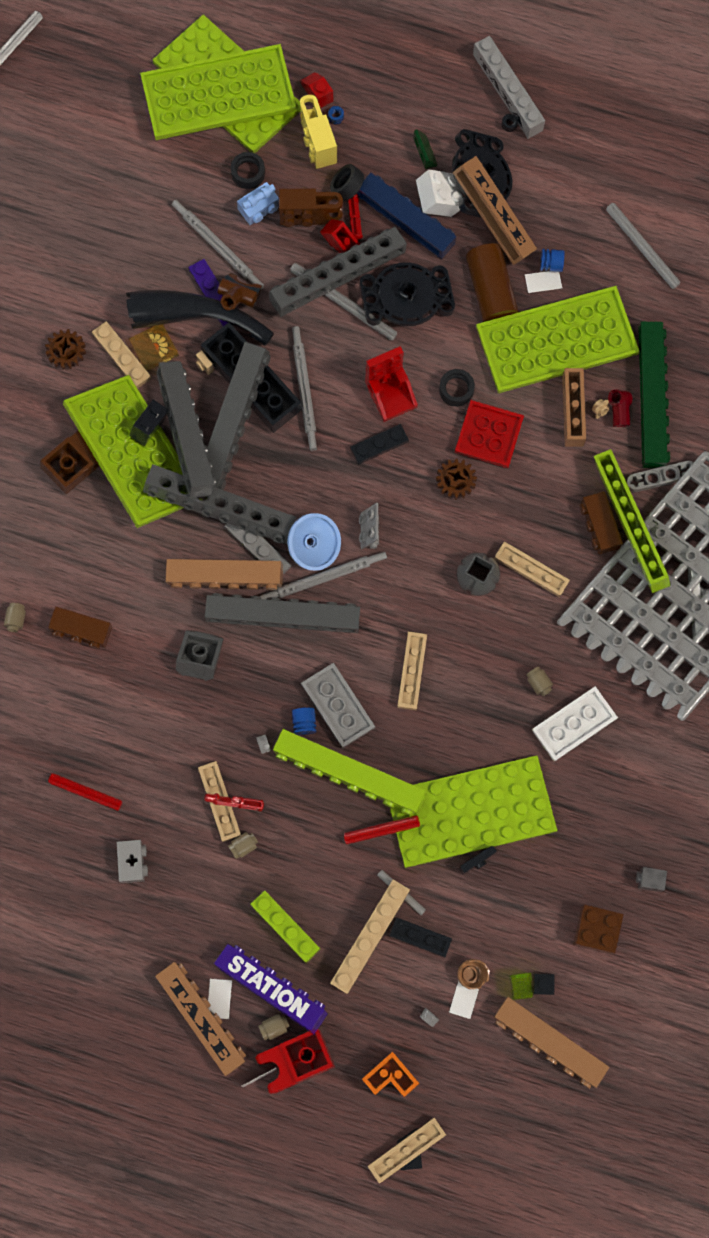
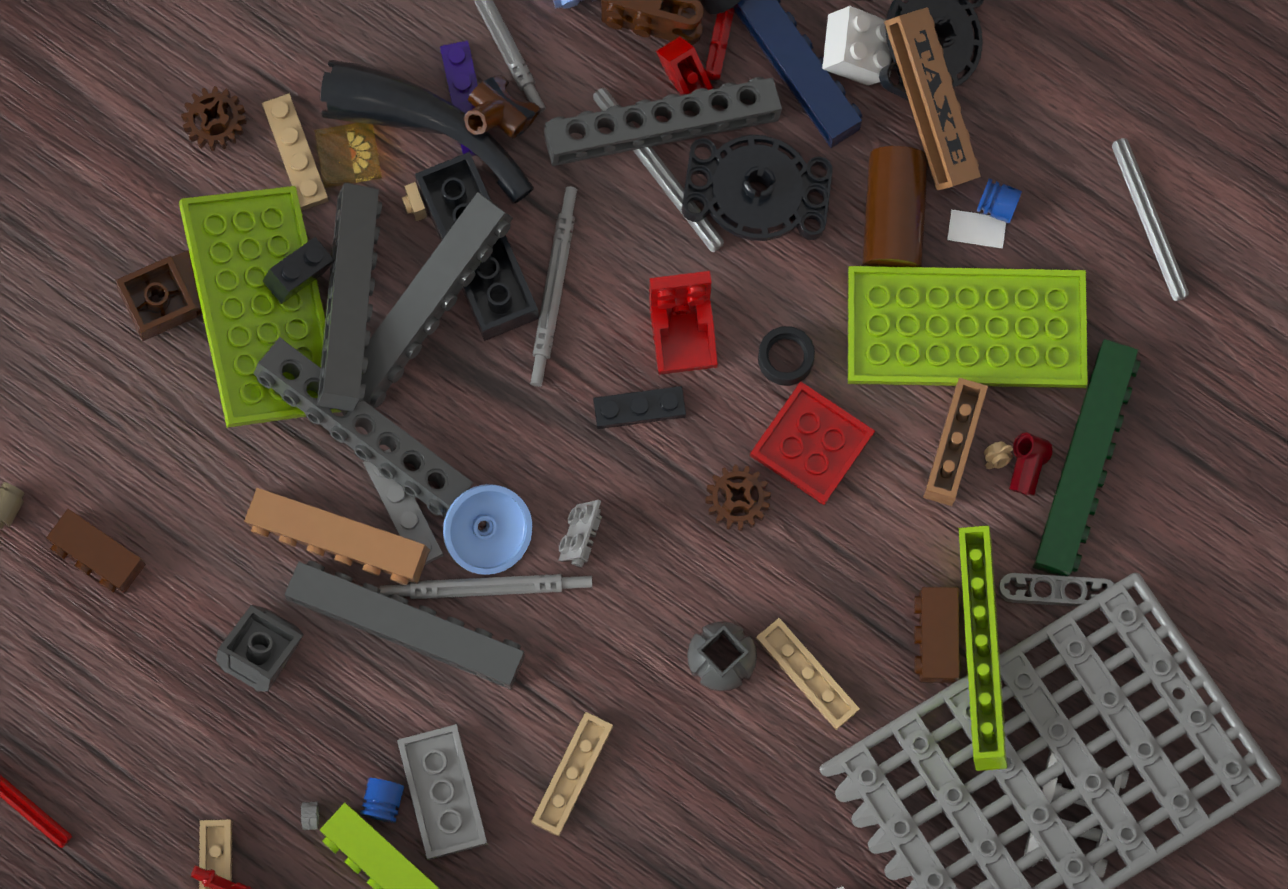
camera: 20 degrees right, 0 degrees up
dark tan brick [526,667,553,696] -> none

